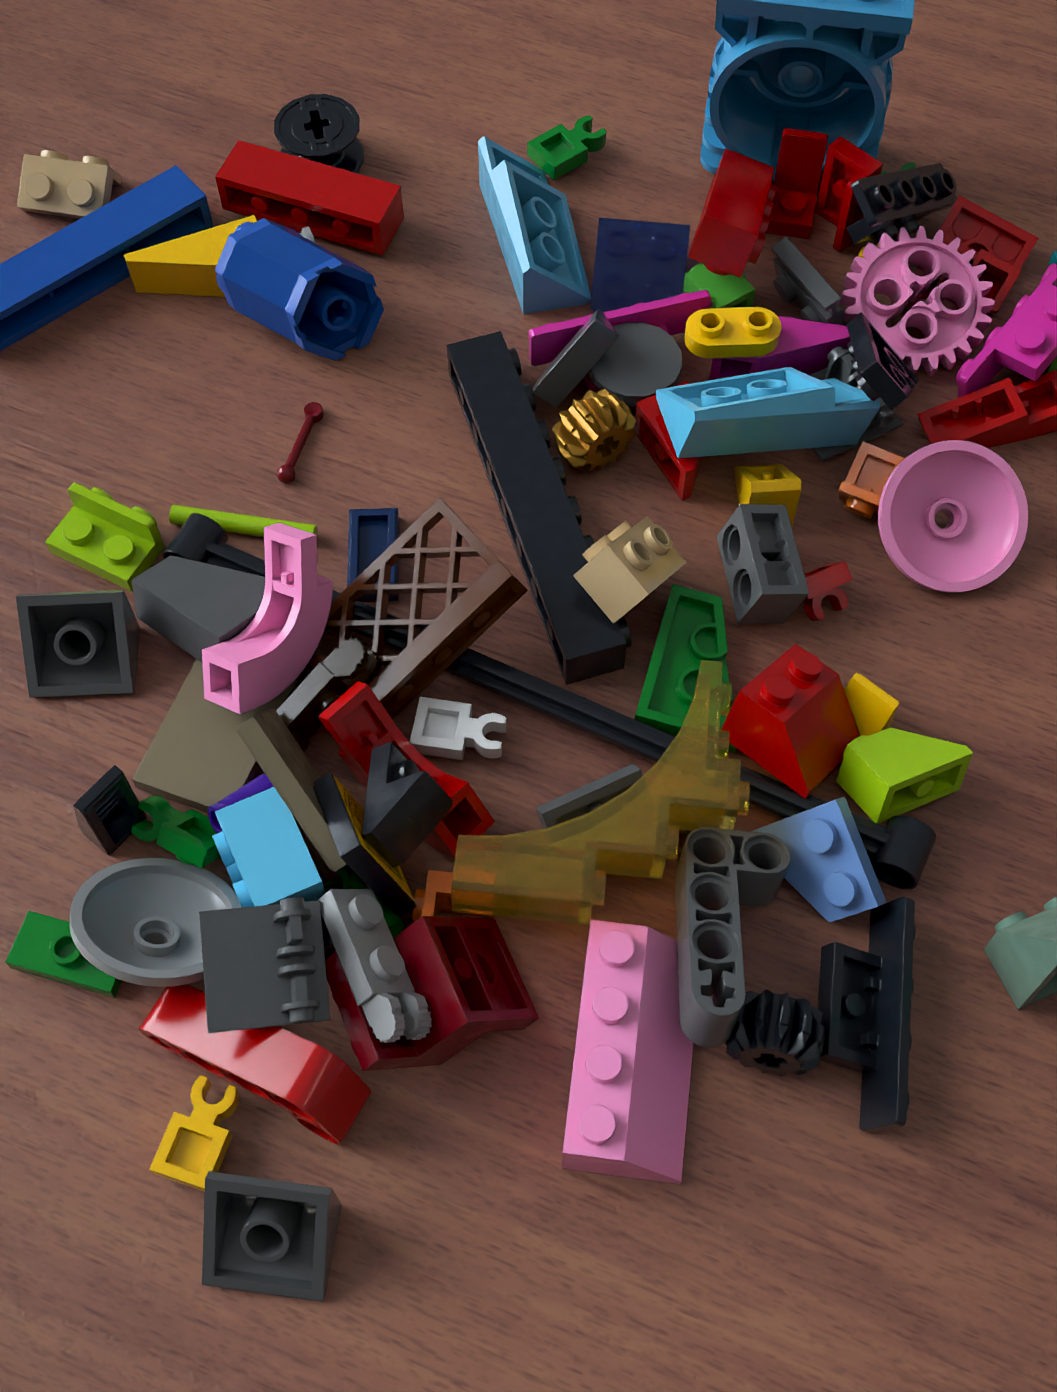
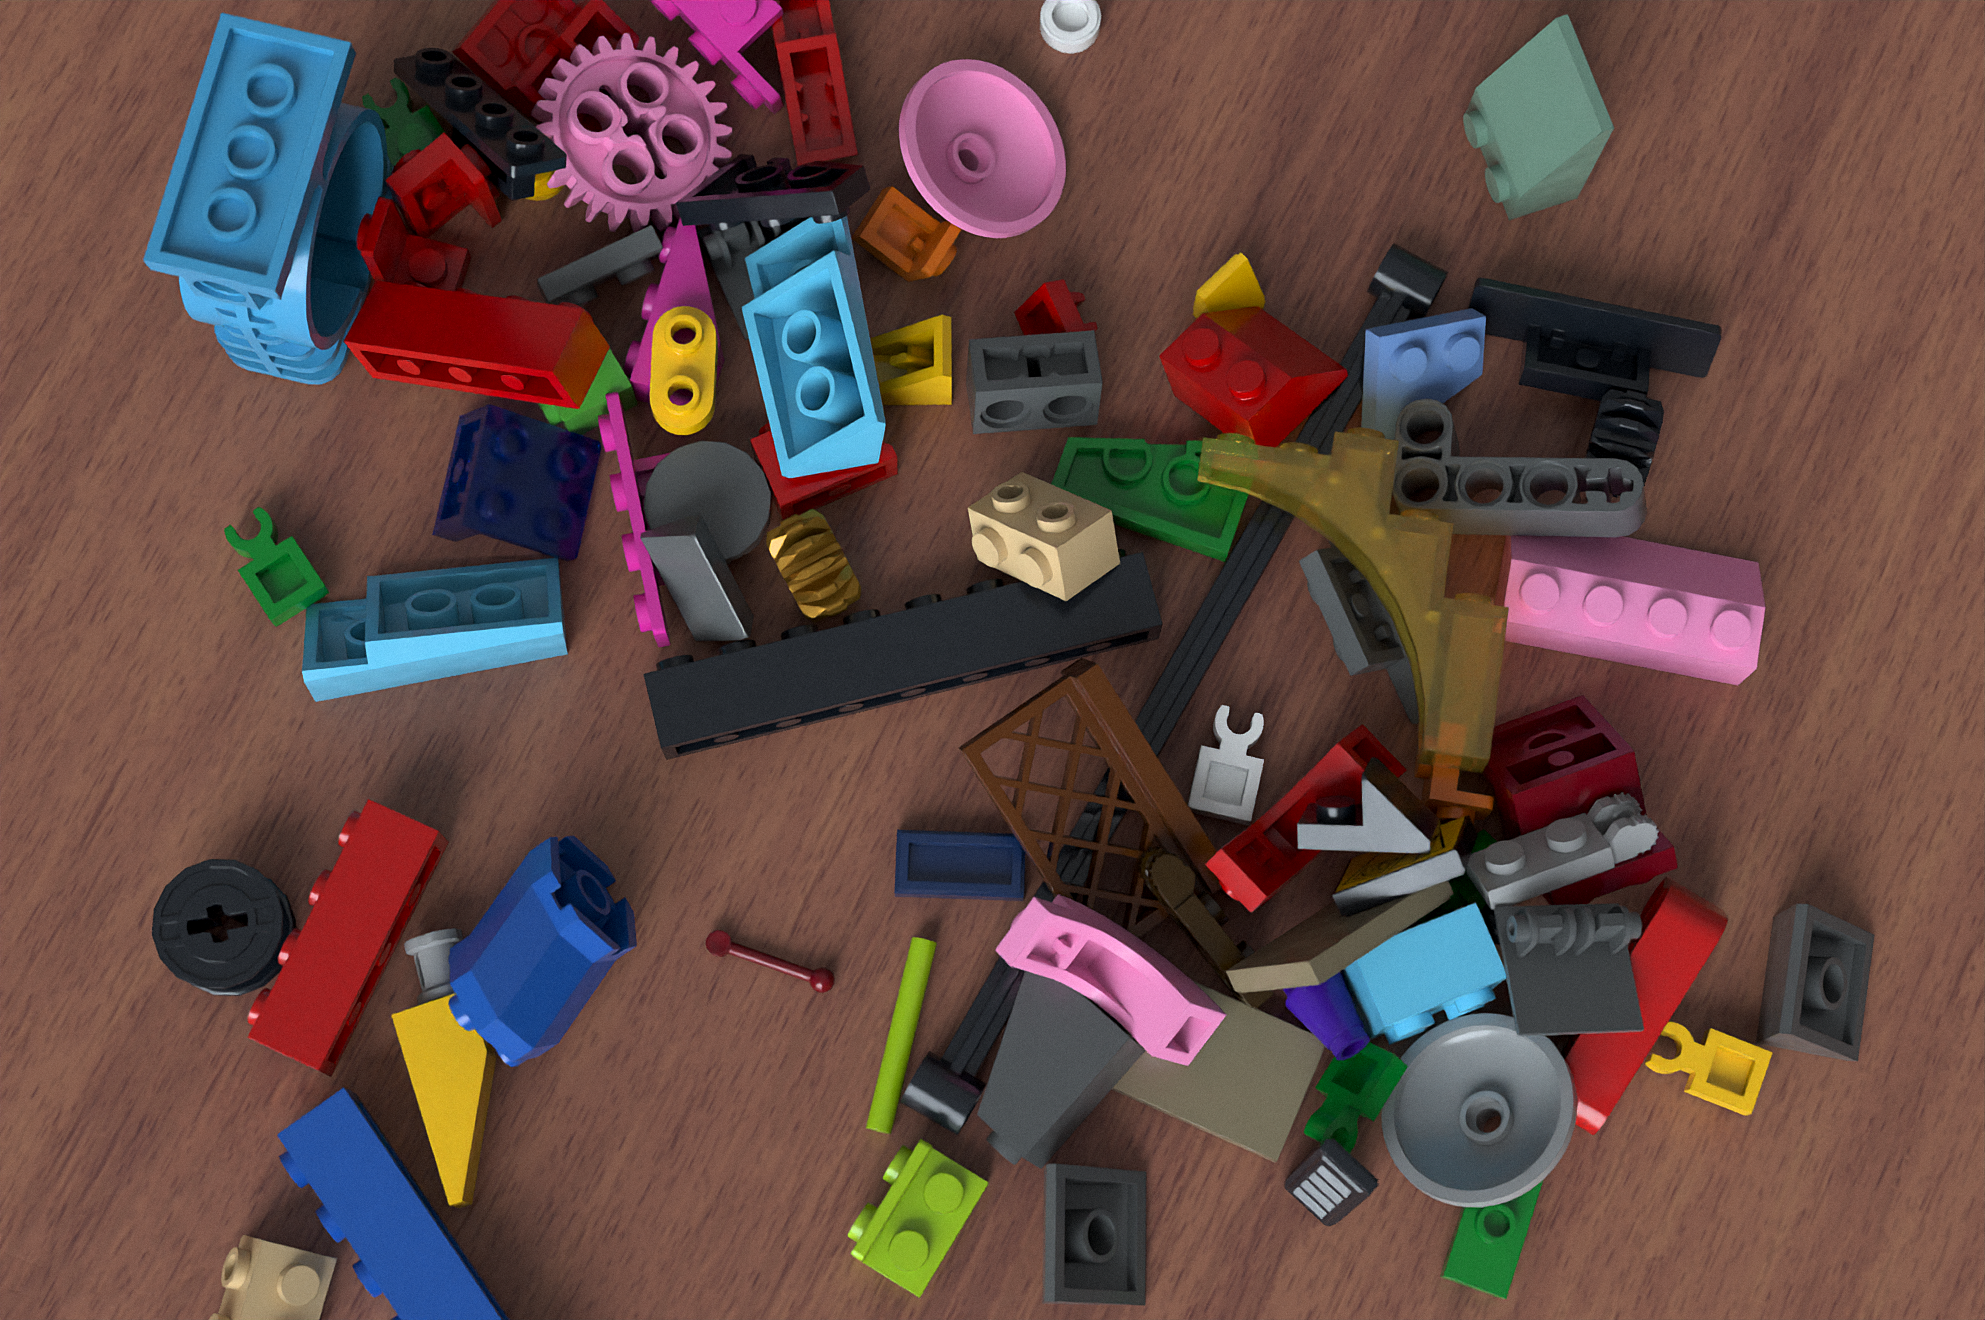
camera: 90 degrees left, 15 degrees up
lime slope [836,727,973,824] -> none

